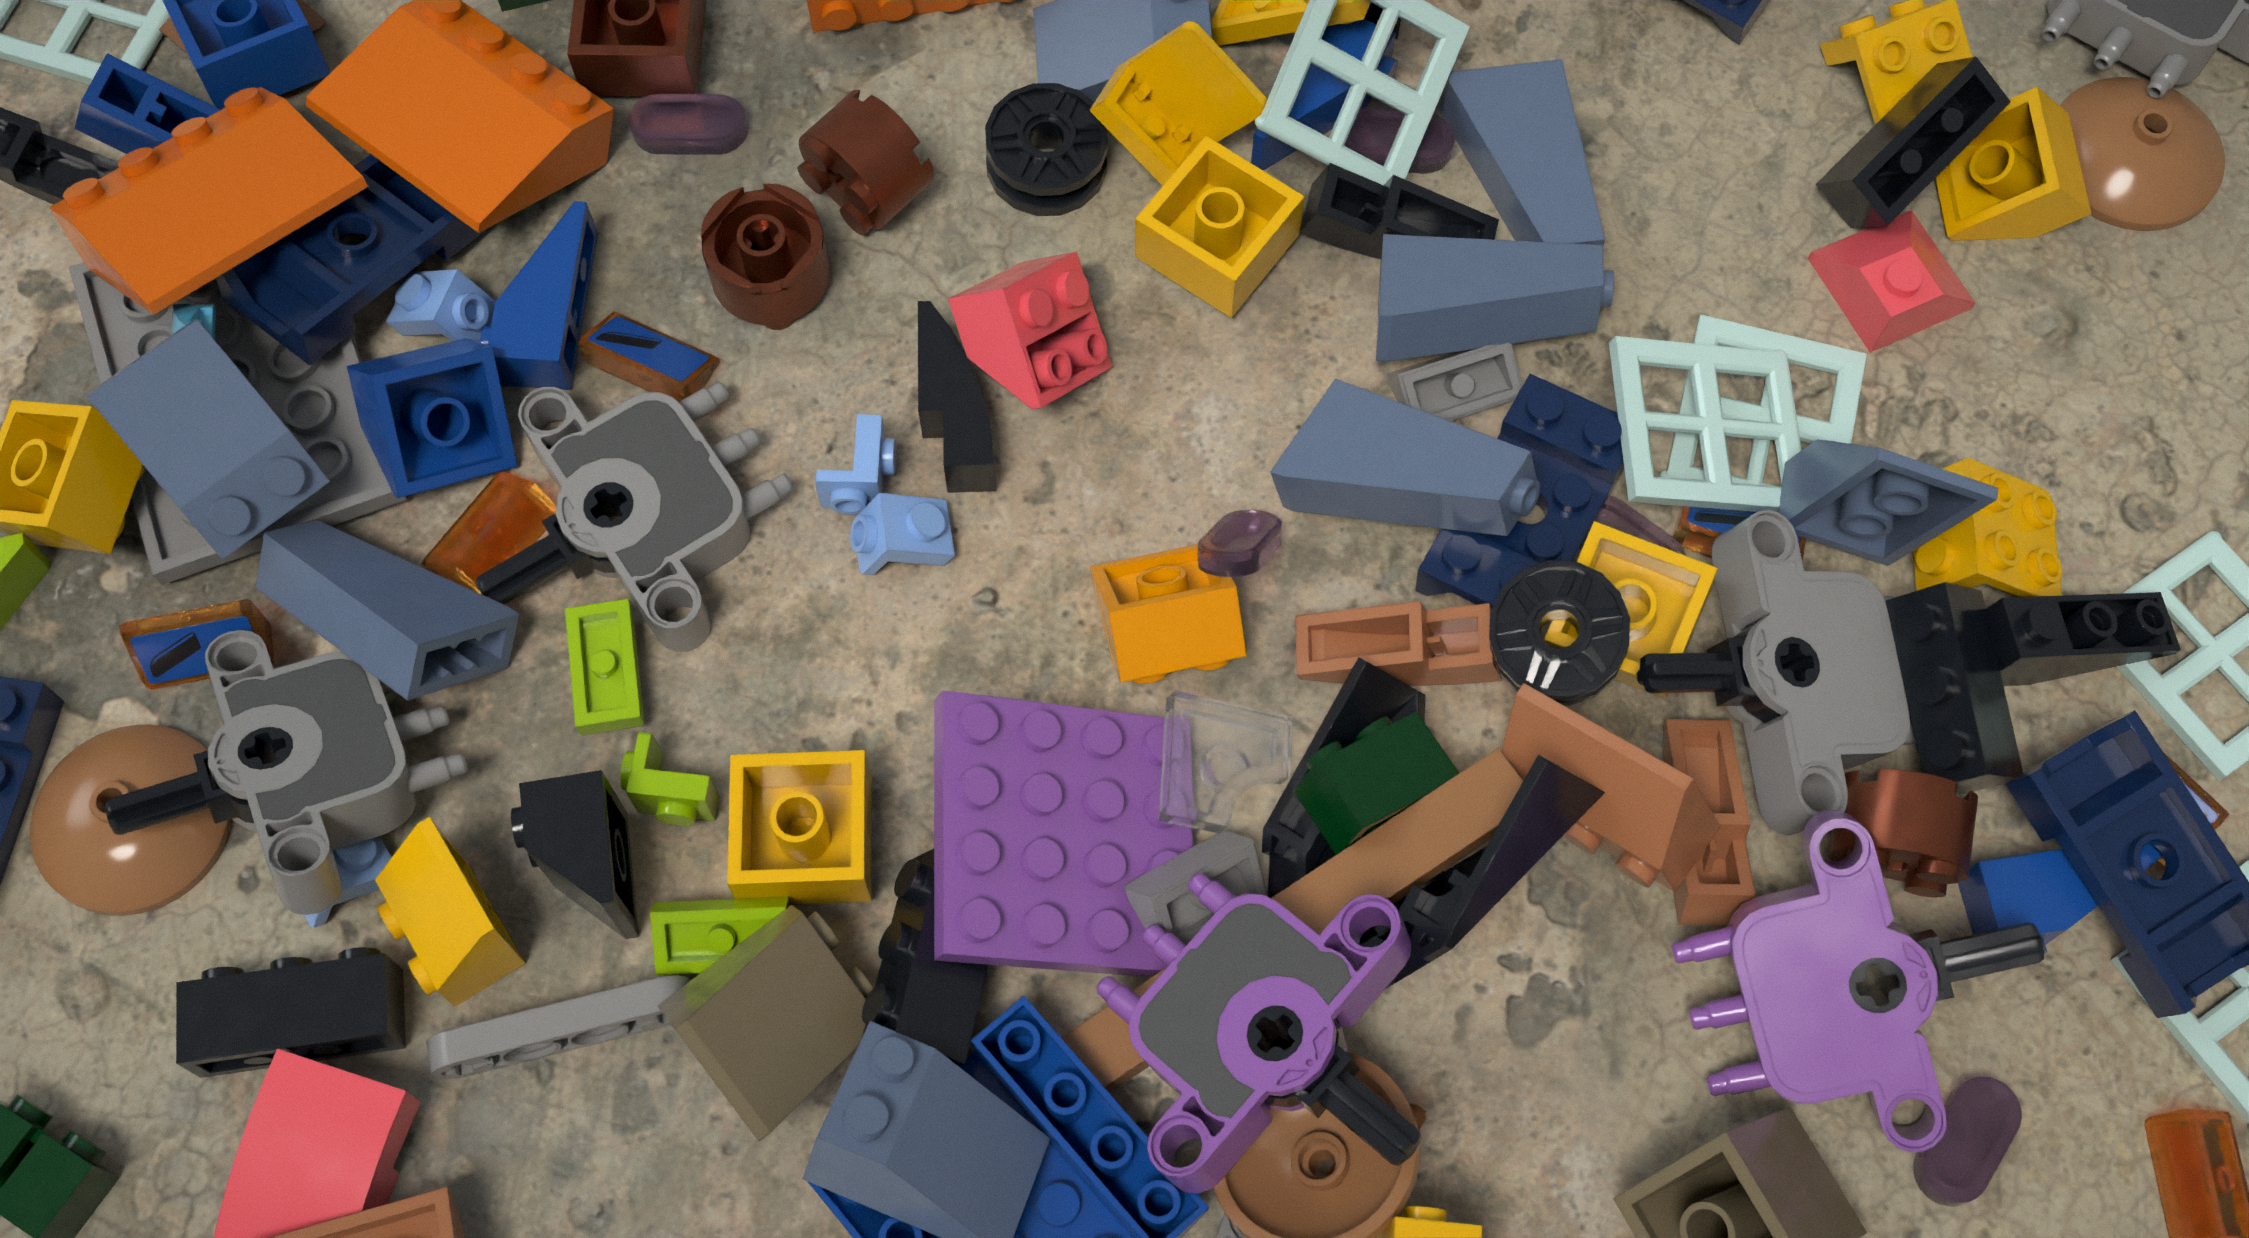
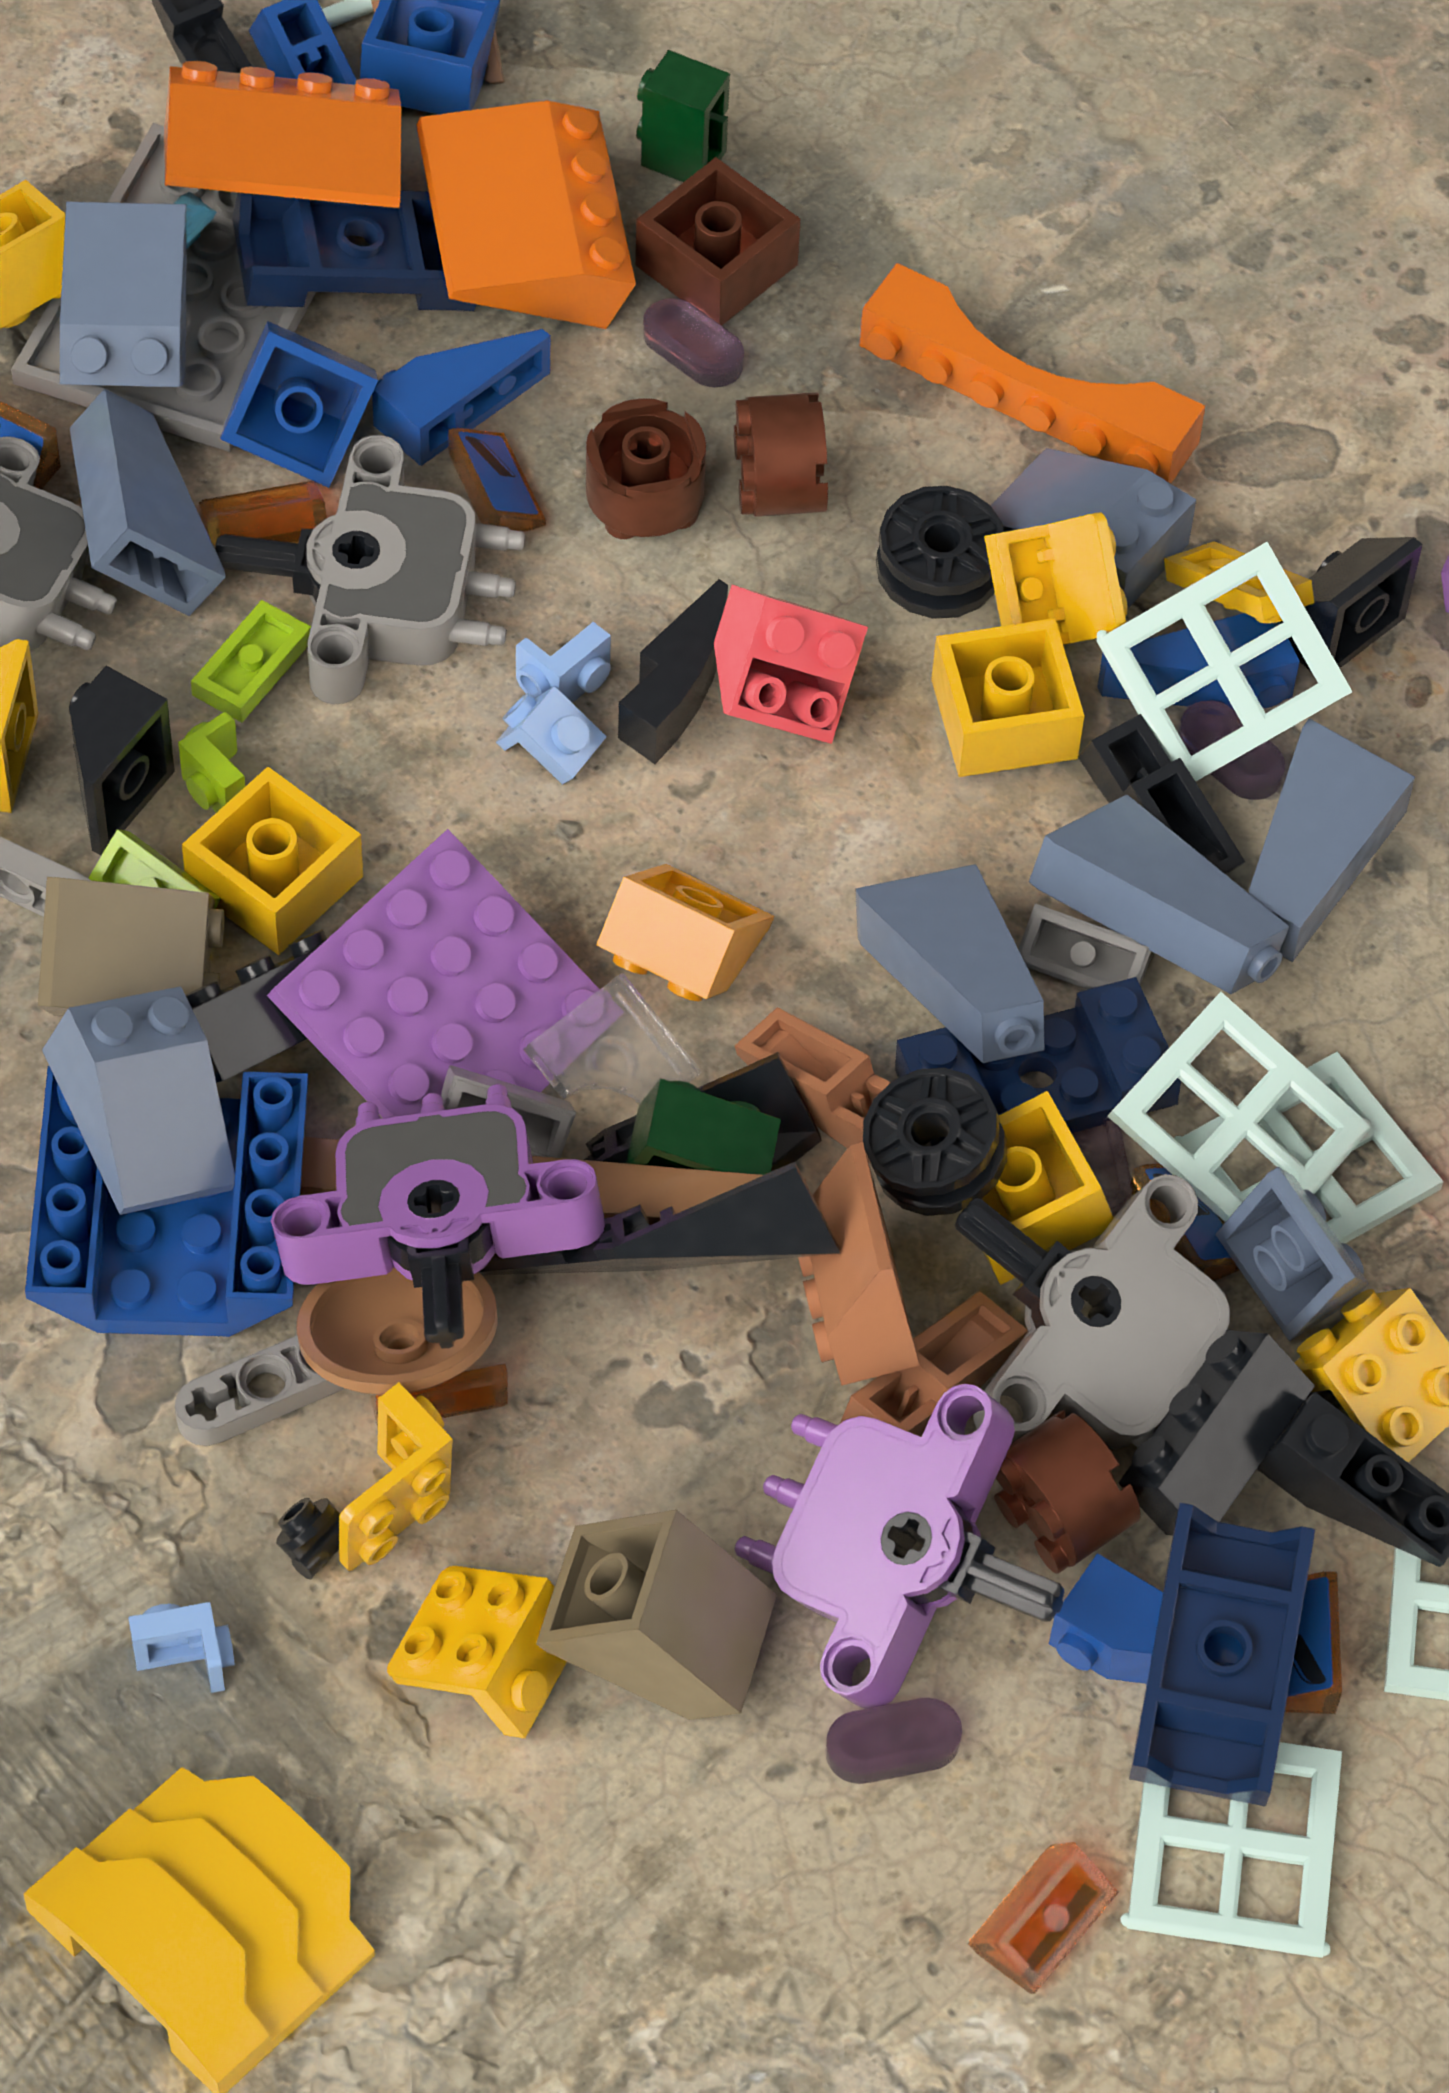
camera: 40 degrees right, 10 degrees down
light blue bracket [386,269,496,342] -> none
tile [1198,510,1282,577] -> none

